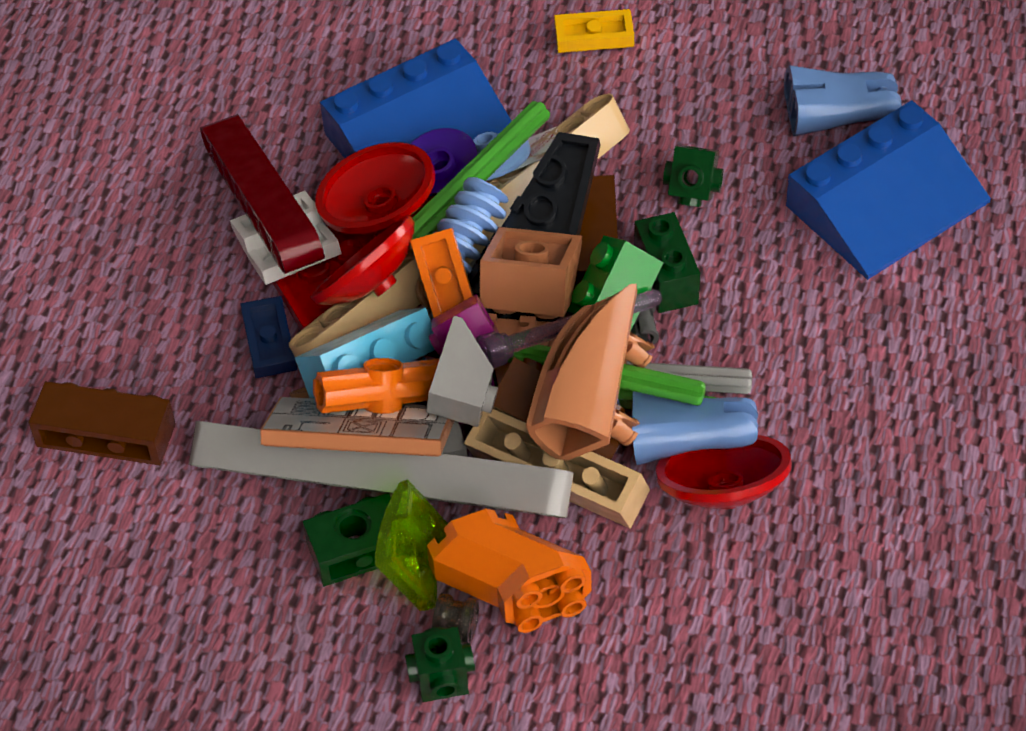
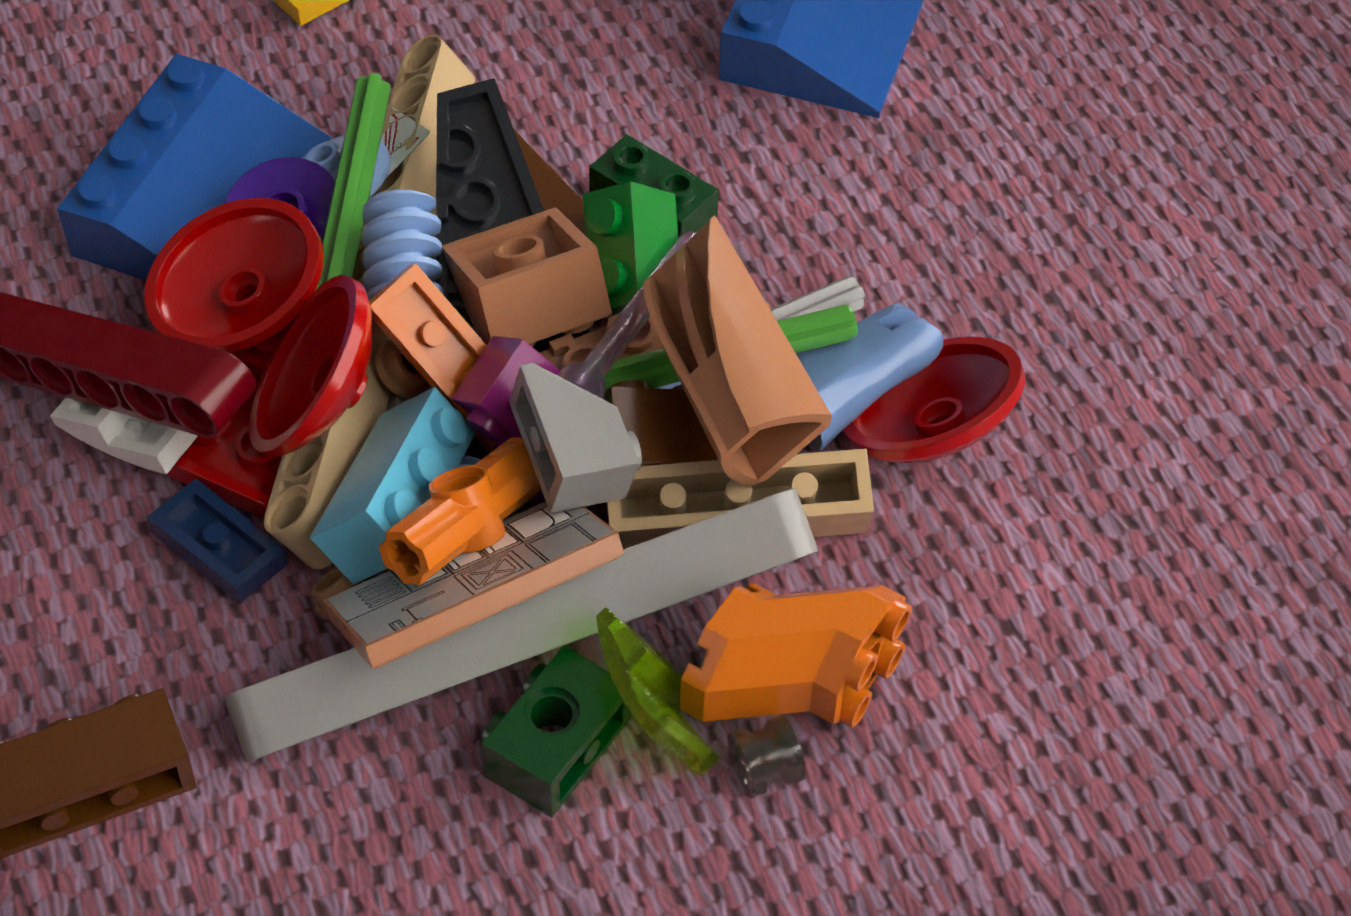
camera: 40 degrees left, 0 degrees up
dark green brick [405,626,475,702] -> none
dark green brick [663,145,724,207] -> none

